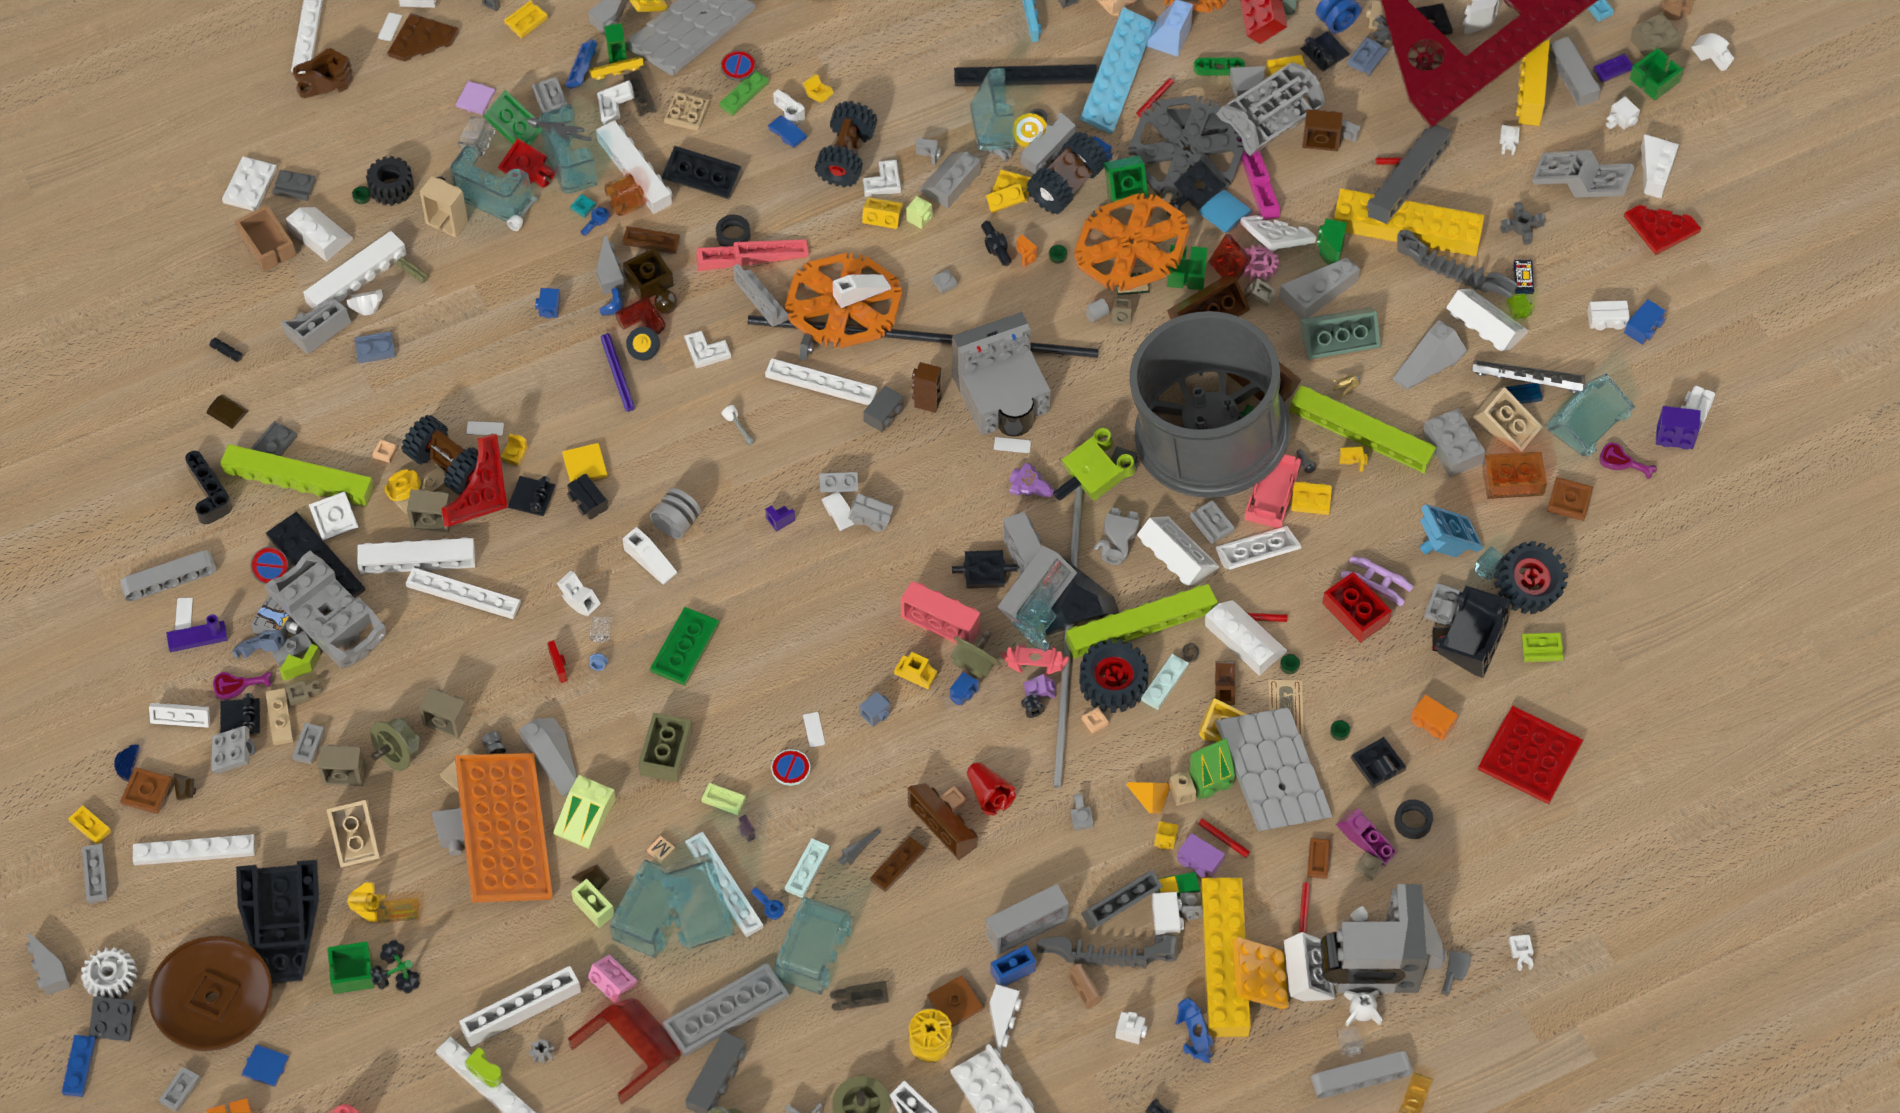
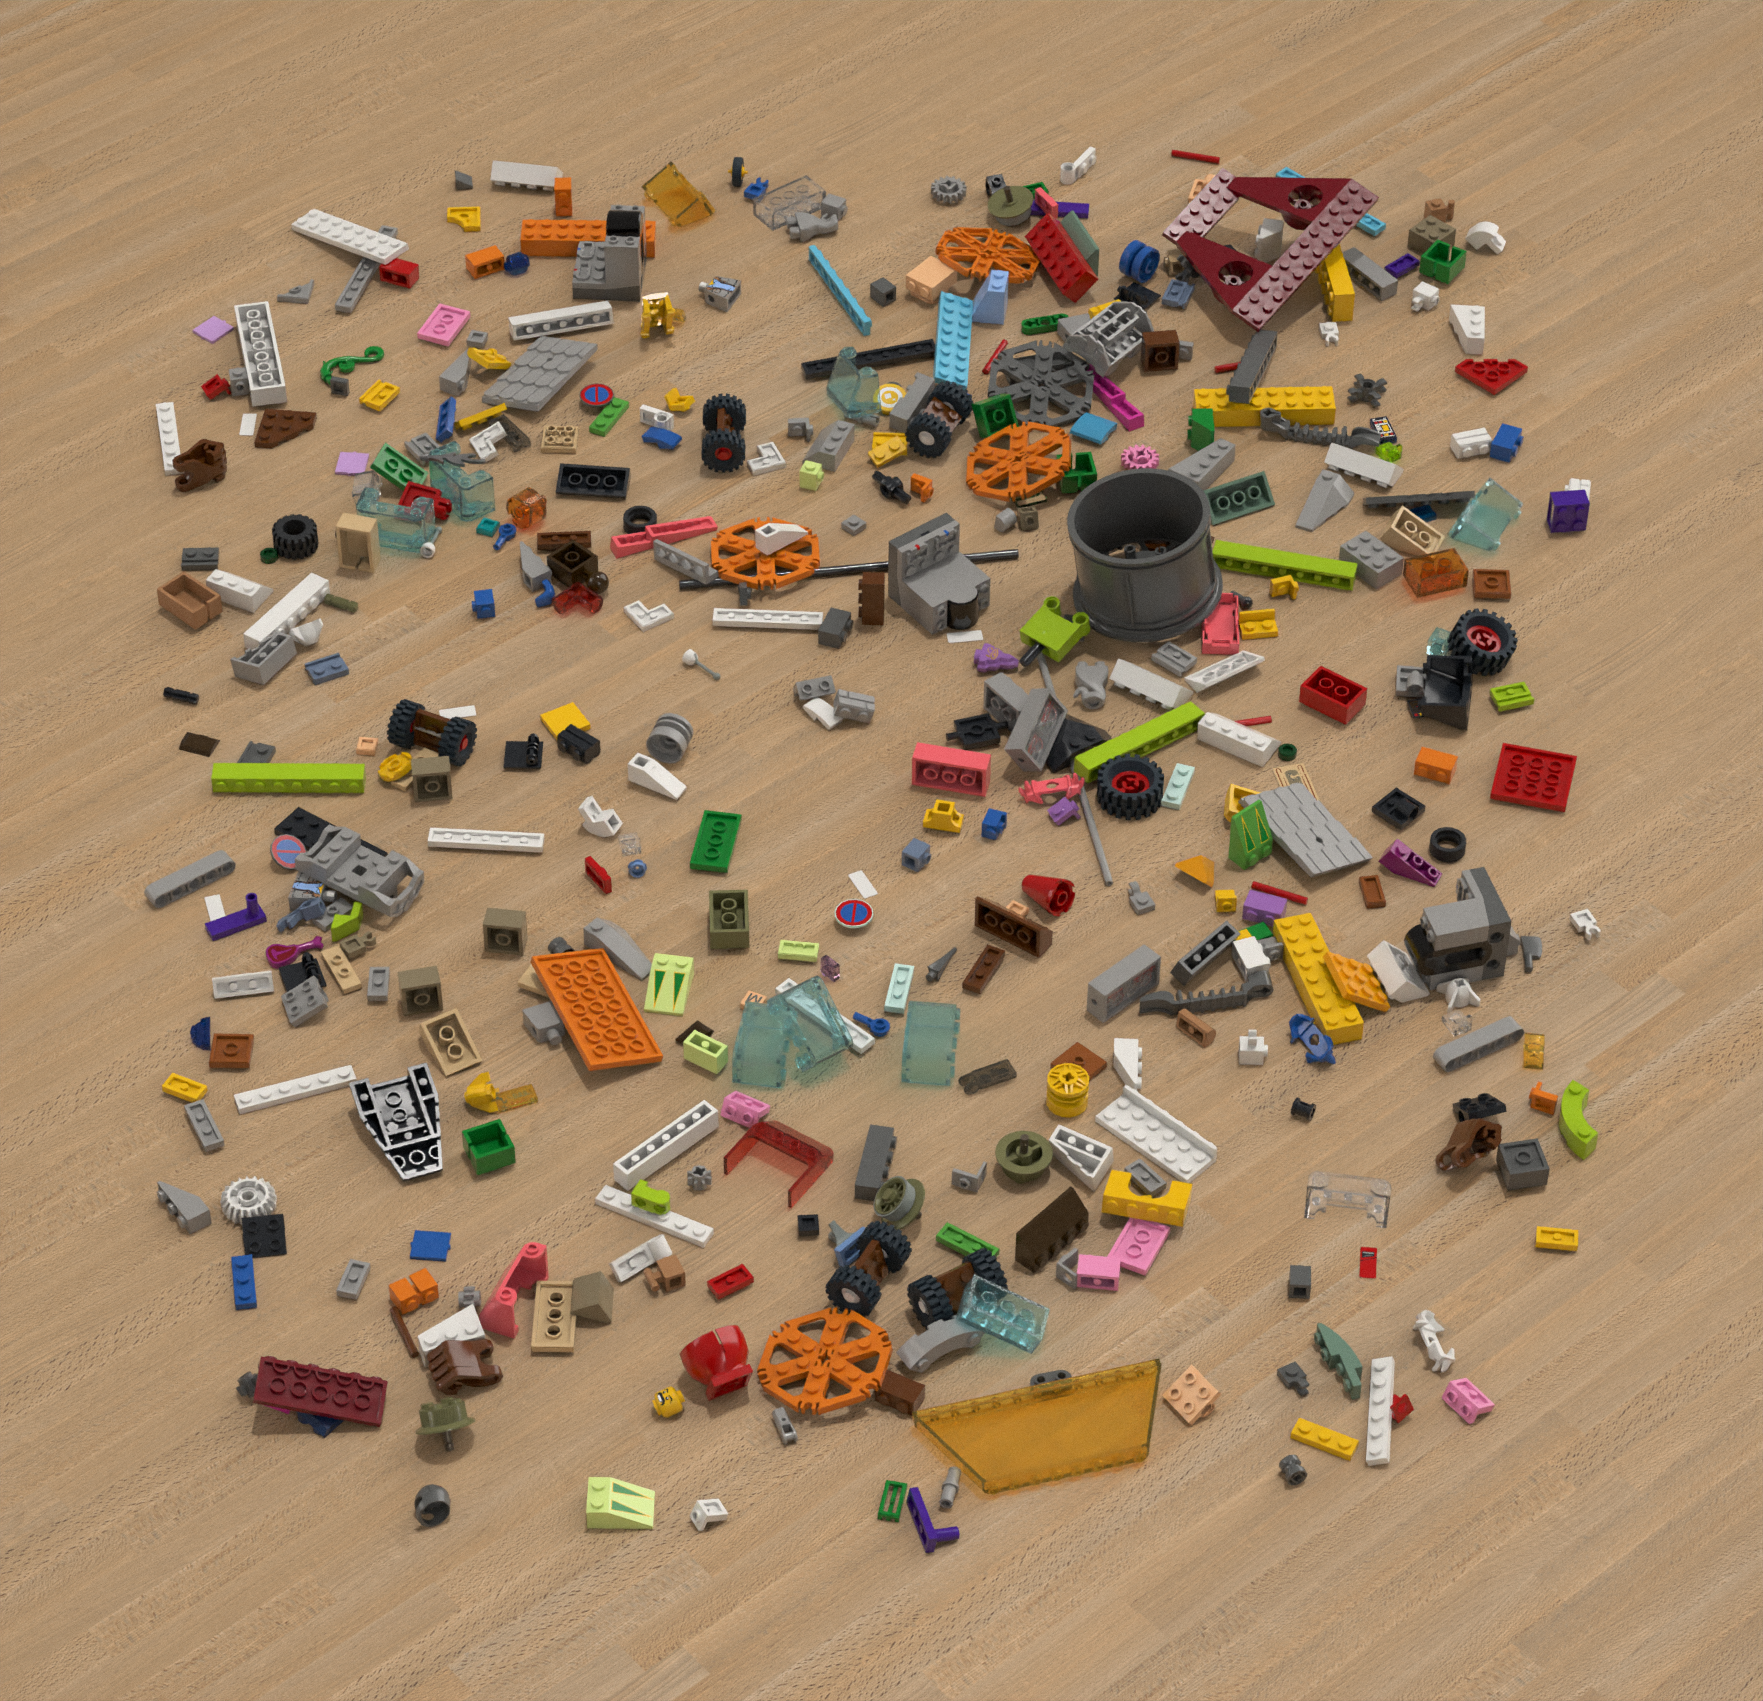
camera: 15 degrees left, 15 degrees down
reddish brown dish [148,936,272,1051] -> none
dark brown piece [173,773,196,801] -> none
black beam [185,451,232,524] -> none
white plate [222,157,277,211] -> none
white plate [309,492,358,540] -> none
white brick [357,537,475,574] -> none
olive piece [370,718,420,771] -> none
black plant [370,939,420,994] -> none
red plate [441,433,508,527] -> none
yellow bracket [501,433,528,467] -> none
white brick [596,120,673,214] -> none
dark purple axle [600,333,635,412] -> none
green piece [604,23,627,64] -> none
black wheel [626,327,660,361] -> none
light grey plate [663,963,789,1057] -> none
dark purple panel [765,505,795,532] -> none
yellow bracket [862,197,903,229] -> none
olive piece [950,630,1001,678] -> none
blue brick [990,945,1036,987] -> none
clear light blue bracket [1012,594,1057,652] -> none
black wheel [1021,694,1045,718] -> none
dark green tile [1049,245,1067,263] -> none
light nougat tile [1082,707,1109,734] -> none
black plate [1166,159,1225,216] -> none
tan brick [1169,772,1196,806] -> none
clear smoke bush [1182,643,1199,663] -> none
clear red plate [1208,234,1252,280] -> none
reddish brown slope [1215,661,1236,705] -> none
white plate [1240,215,1316,251] -> none
red bar [1298,882,1310,934] -> none
dark green tile [1330,720,1350,741] -> none
pearl gold piece [1332,373,1359,398] -> none
lavender piece [1341,556,1414,606] -> none
dark tan plate [1355,852,1383,880] -> none
dark azure brick [1420,504,1484,557] -> none
light grey bracket [1532,150,1634,198] -> none
magenta piece [1599,442,1657,479] -> none

